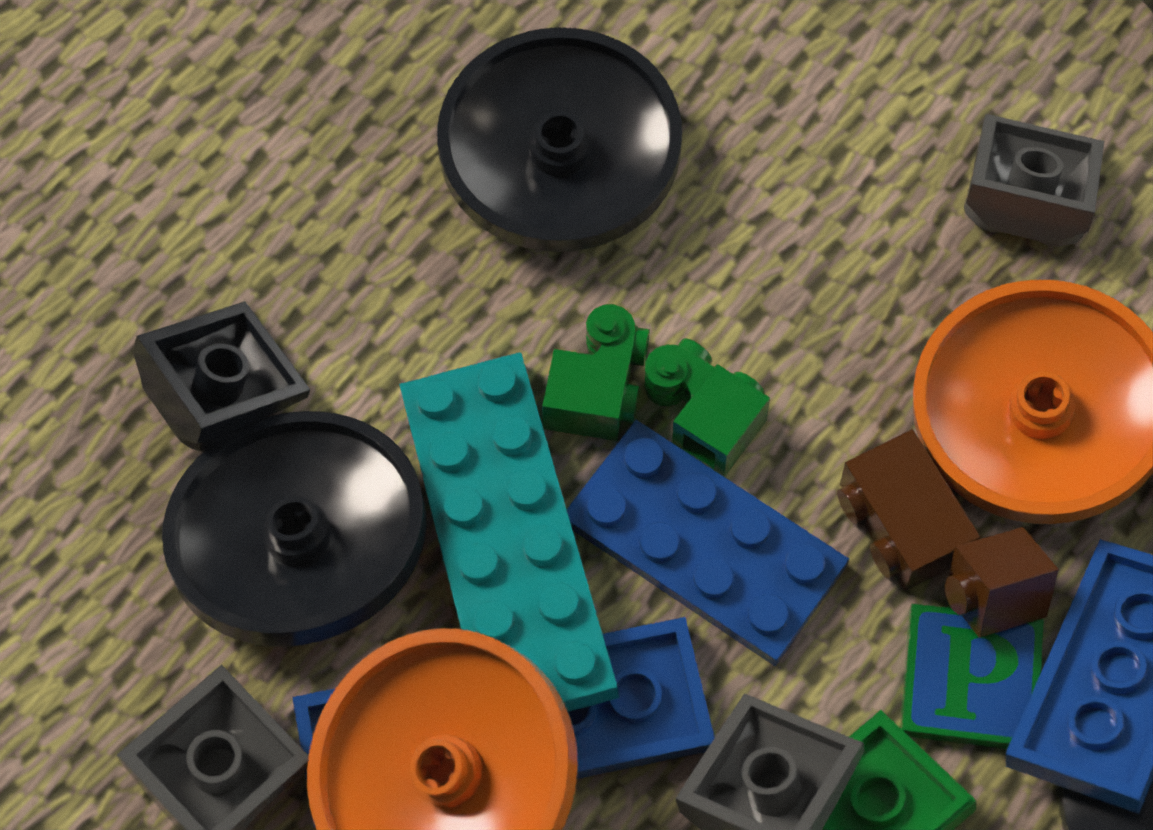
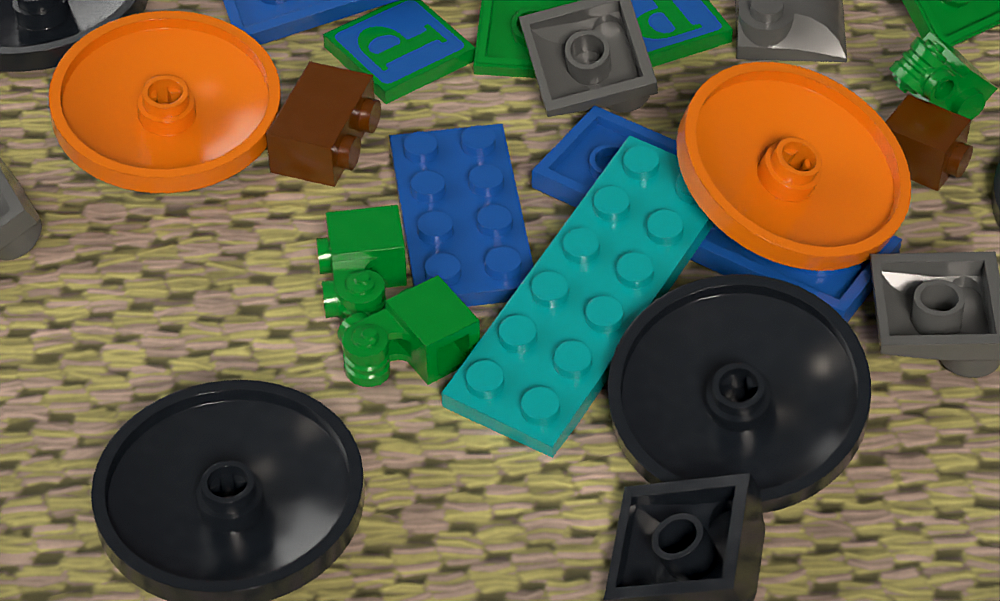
camera: 135 degrees left, 20 degrees down
reddish brown brick [945,527,1059,638] -> none

